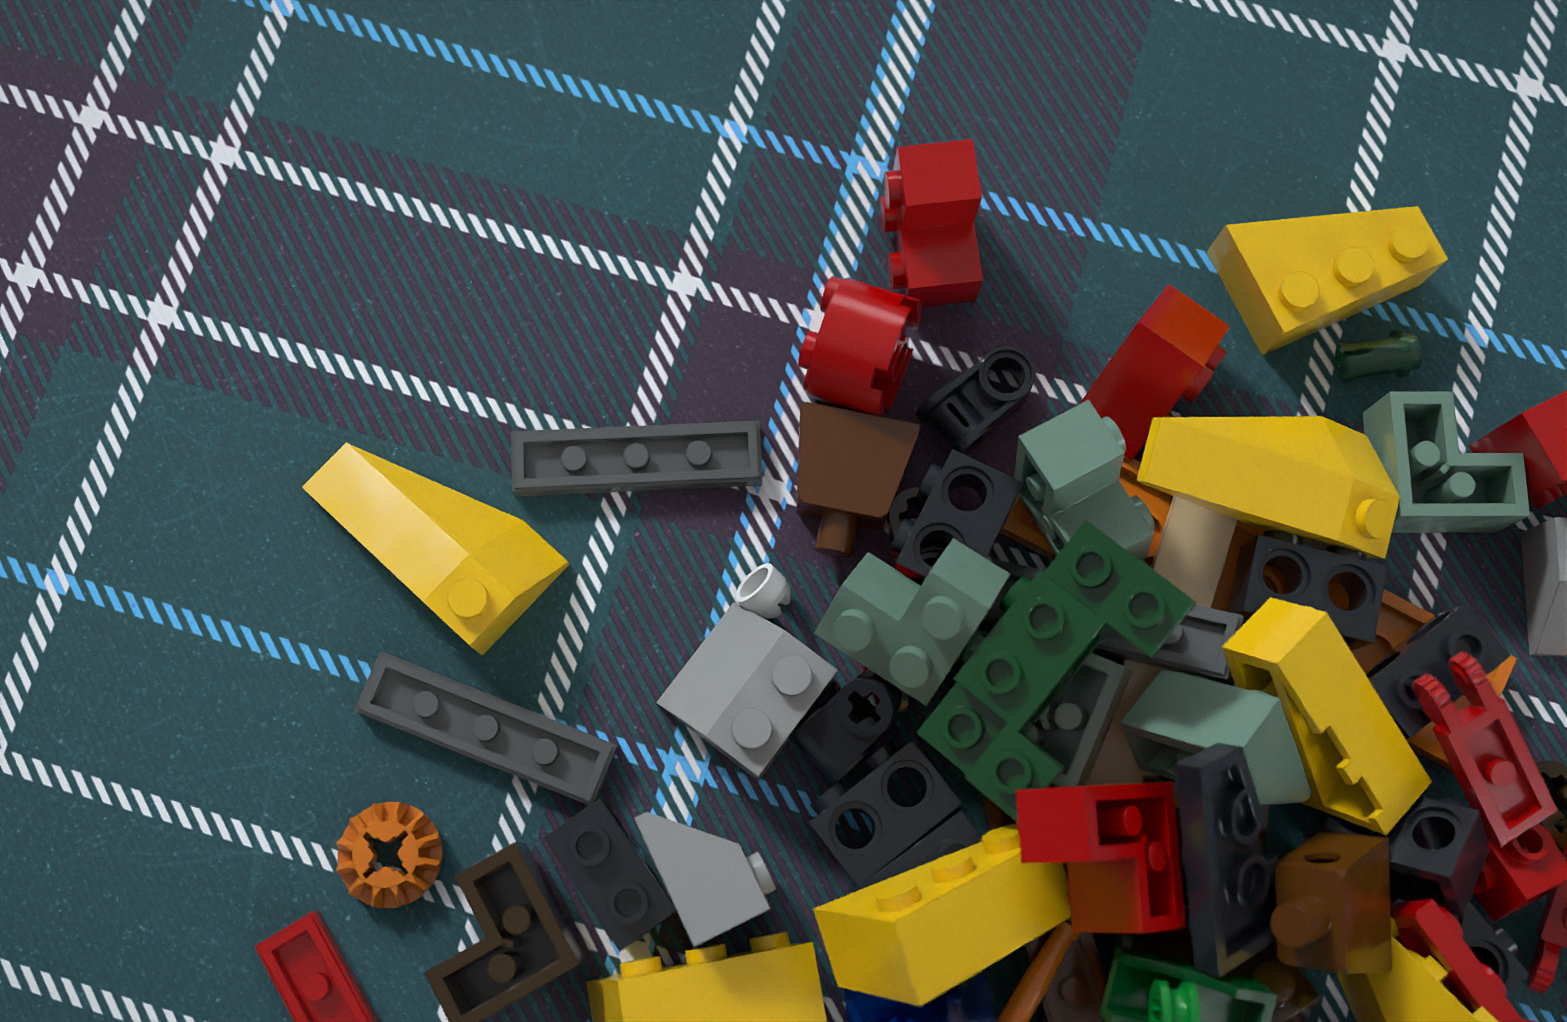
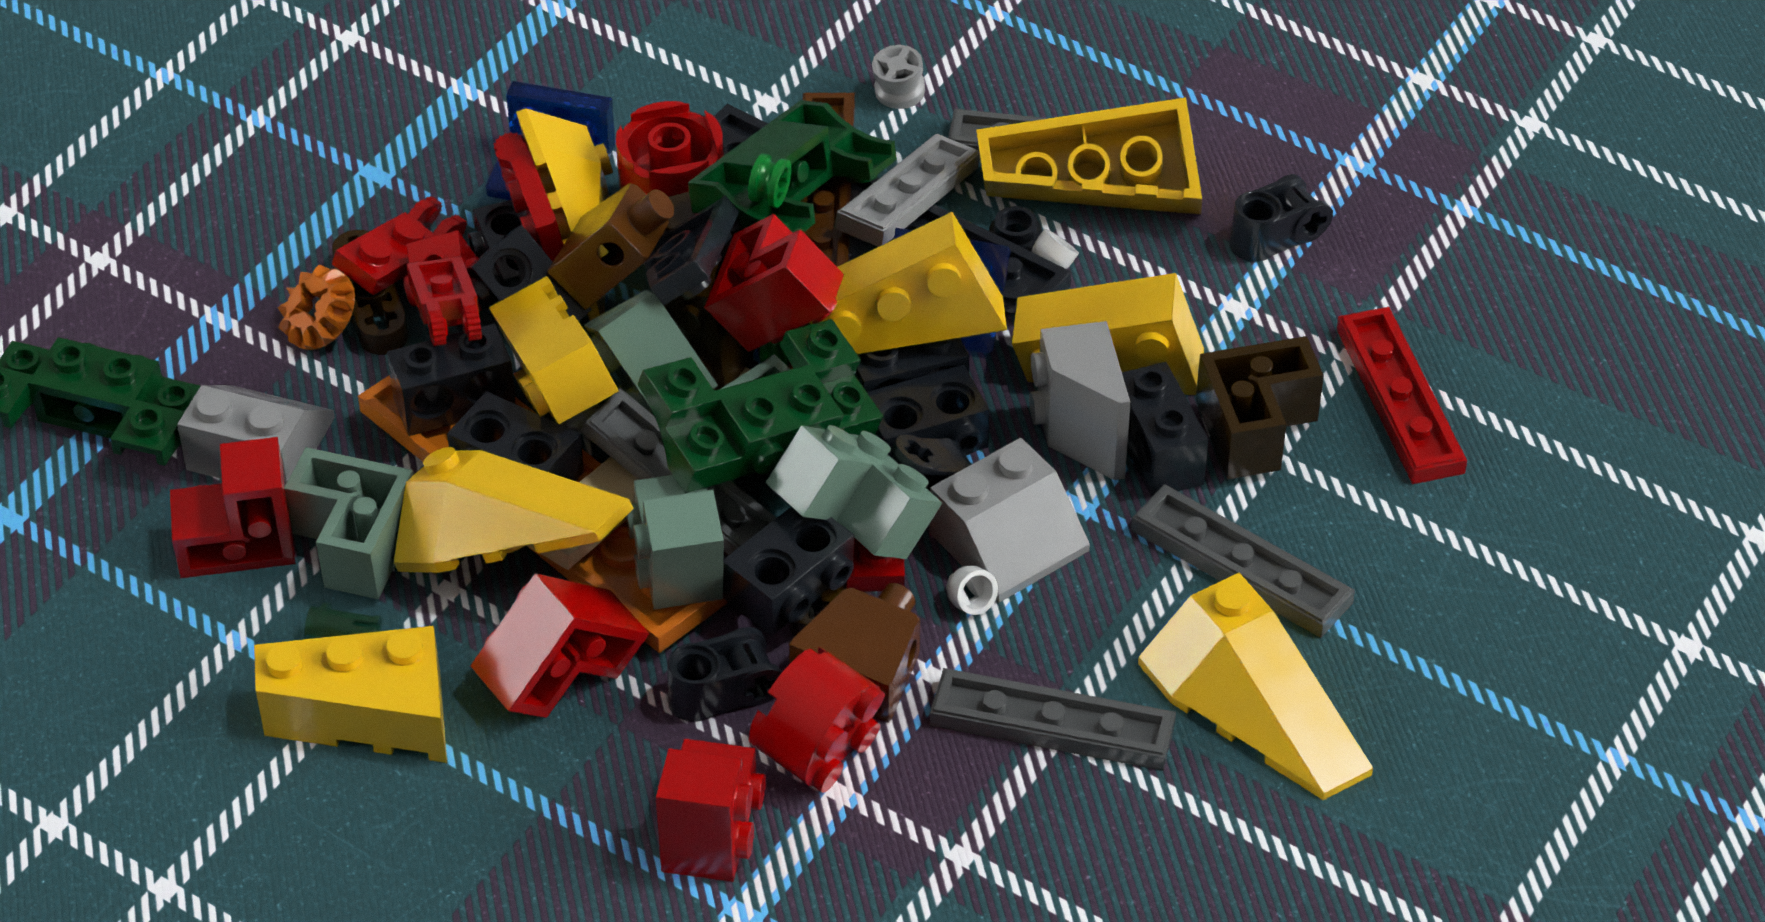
camera: 160 degrees left, 30 degrees down
orange gear [336,802,443,908] -> none

